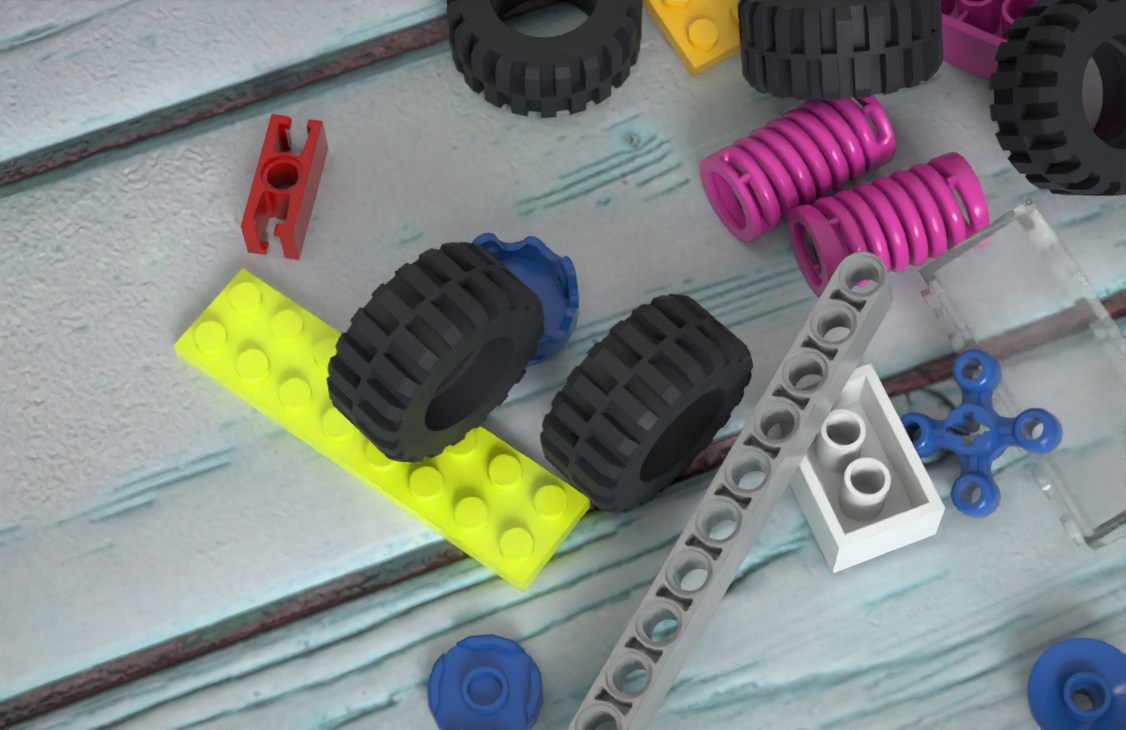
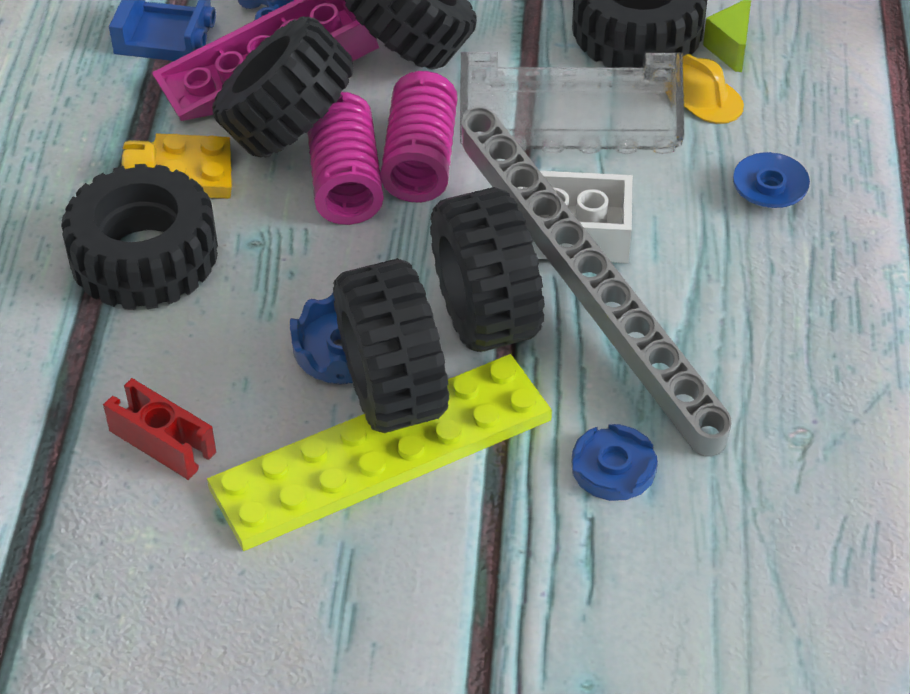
camera: 65 degrees left, 15 degrees down
blue gear [899,349,1063,518] -> none

